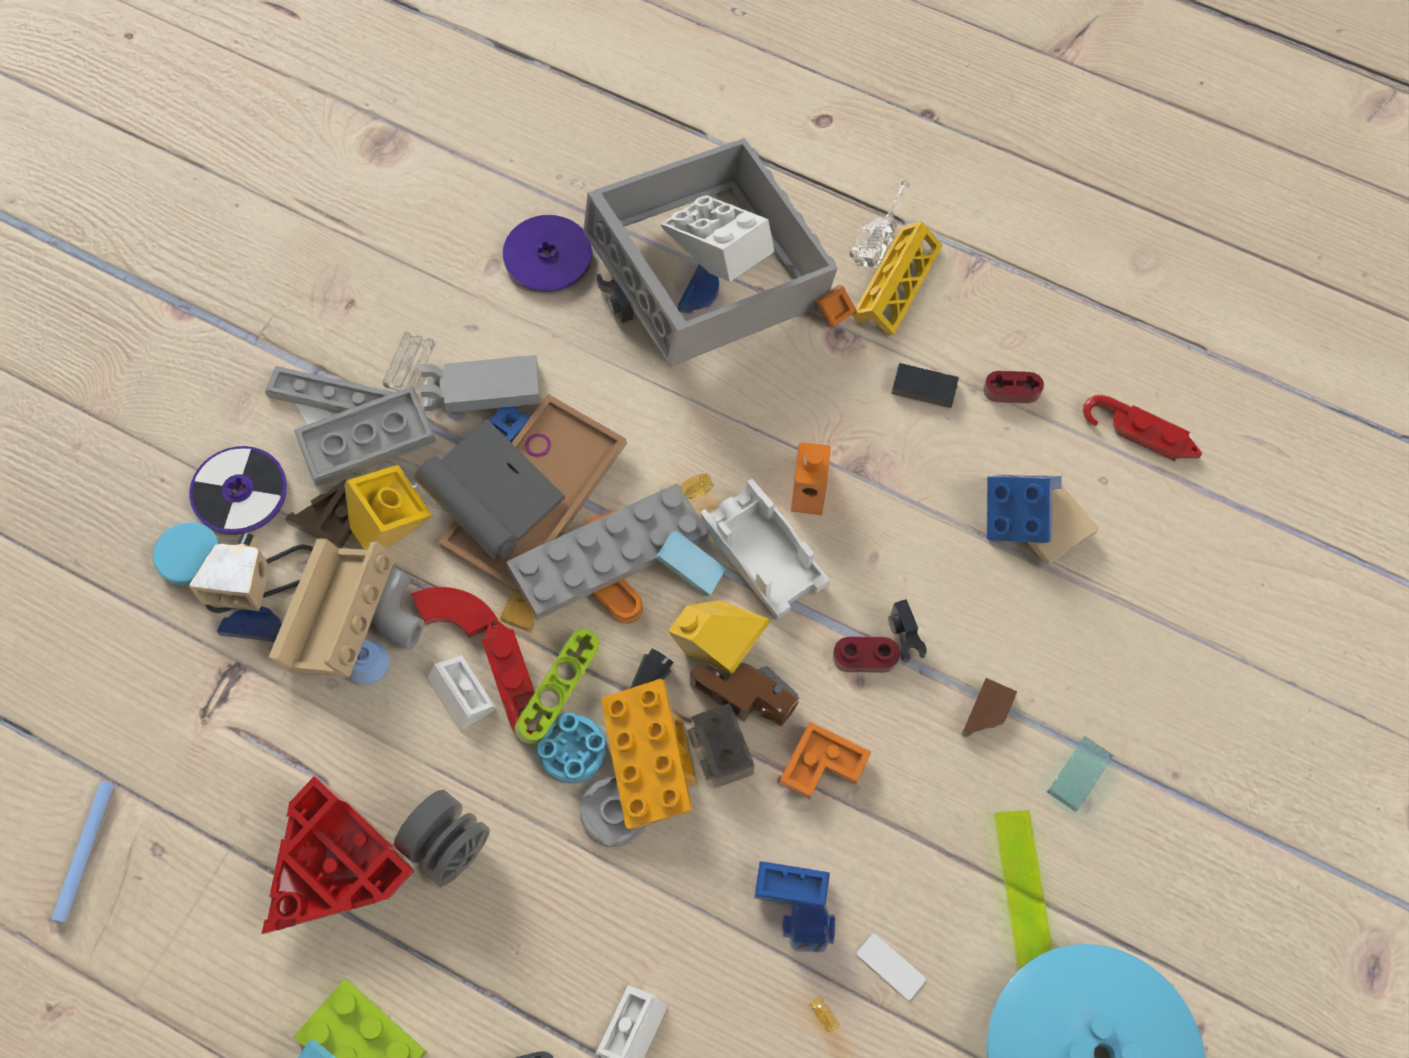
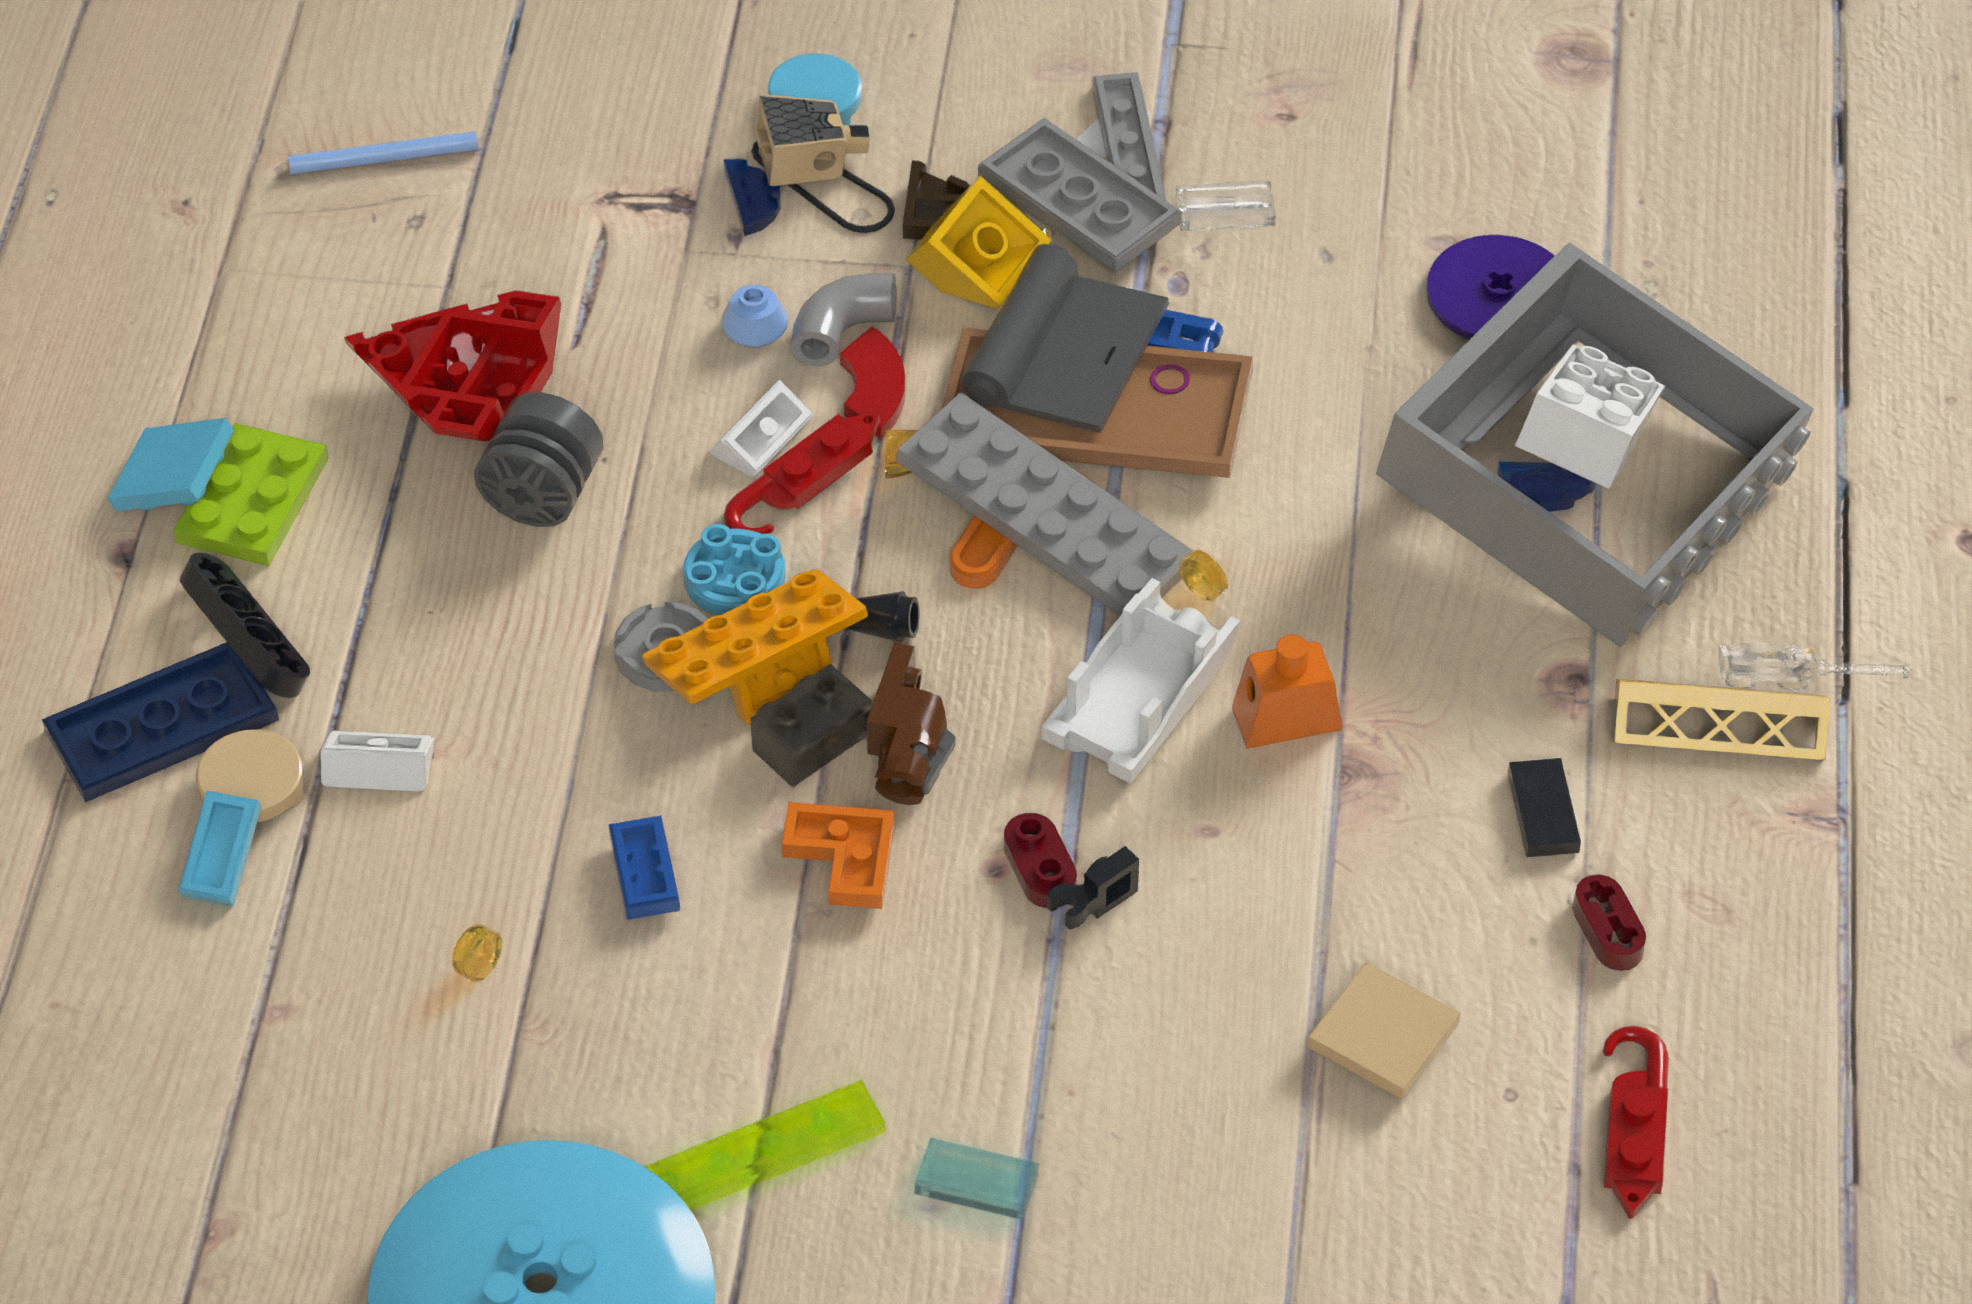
camera: 70 degrees right, 15 degrees down
piece [189,446,287,535] -> none
tan panel [268,539,396,678] -> none
light grey tile [421,355,540,413] -> none
lime beam [515,629,599,744] -> none
medium azure tile [656,530,726,596] -> none
yellow slope [668,600,770,674] -> none
clear blue head [782,903,835,953] -> none
orange tile [815,284,857,328] -> none
white sticker [856,933,926,1000] -> none
reddish brown tile [961,678,1017,737] -> none
blue bracket [987,475,1062,543] -> none

